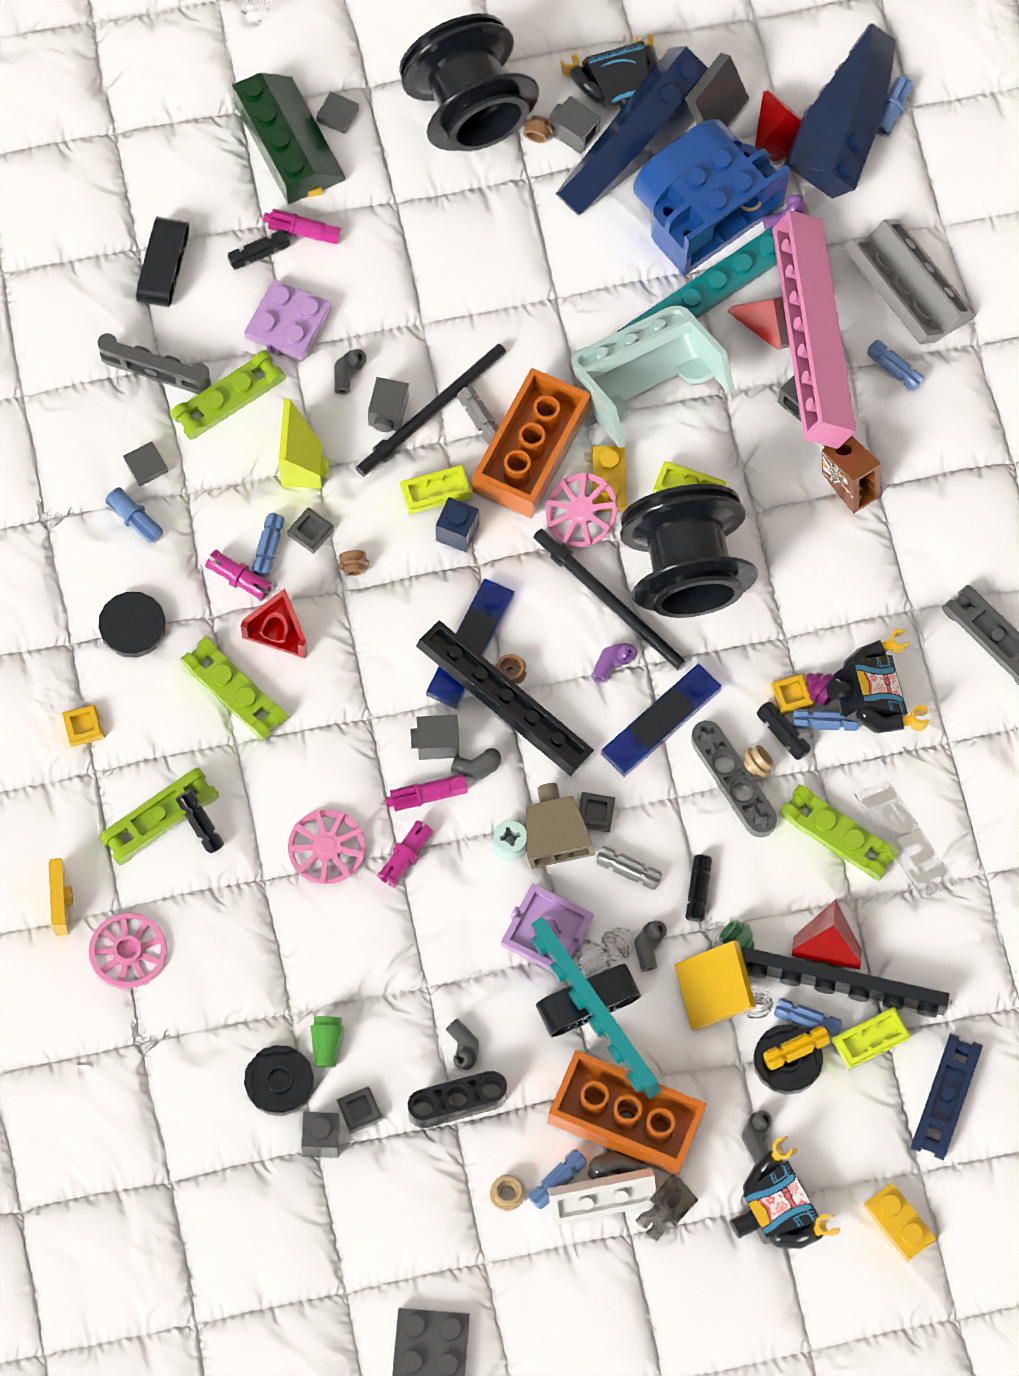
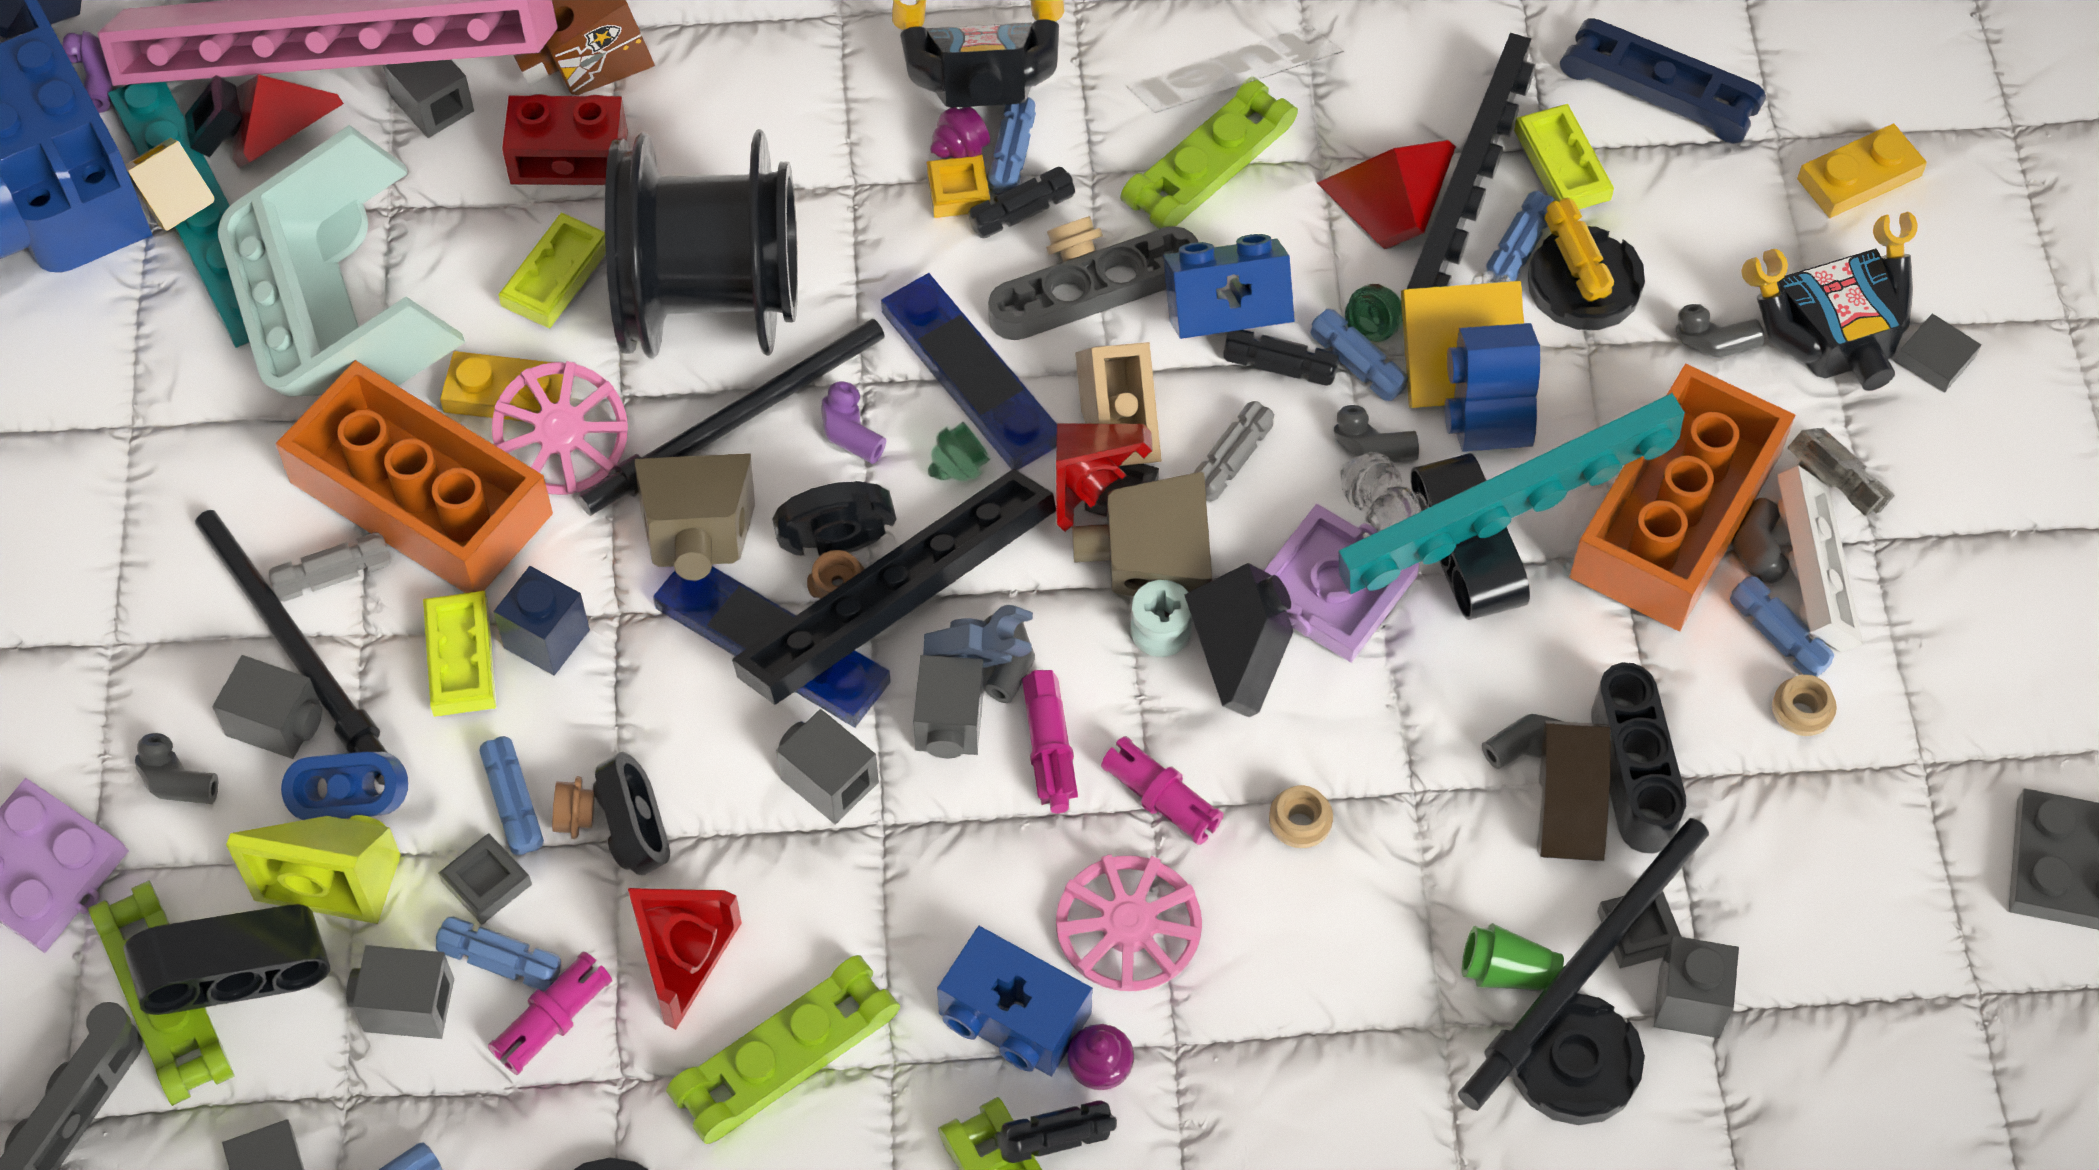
camera: 80 degrees left, 10 degrees down
none -> black beam [123,904,330,1015]
none -> panel [125,138,214,231]
none -> black plate [185,75,242,158]
none -> blue plate [281,752,408,820]
none -> dark grey brick [346,945,455,1039]
none -> medium blue axle [479,736,544,855]
none -> red brick [502,94,628,185]
none -> black plate [593,752,670,875]
none -> dark tan torso [635,453,755,580]
none -> black tile [772,481,897,556]
none -> dark grey brick [776,708,879,825]
none -> sand blue plate [923,605,1033,668]
none -> clear green plate [928,421,991,482]
none -> blue brick [937,925,1093,1077]
none -> red slope [1056,423,1153,532]
none -> magenta plate [1067,1024,1134,1090]
none -> tan slope [1075,342,1162,466]
none -> blue brick [1163,234,1295,339]
none -> black slope [1184,563,1294,717]
none -> tan plate [1269,785,1333,848]
none -> medium blue axle [1310,309,1408,401]
none -> blue brick [1444,323,1540,452]
none -> black bar [1458,818,1709,1111]
none -> dark brown slope [1537,720,1611,861]
none -> dark grey tile [1896,313,1982,393]

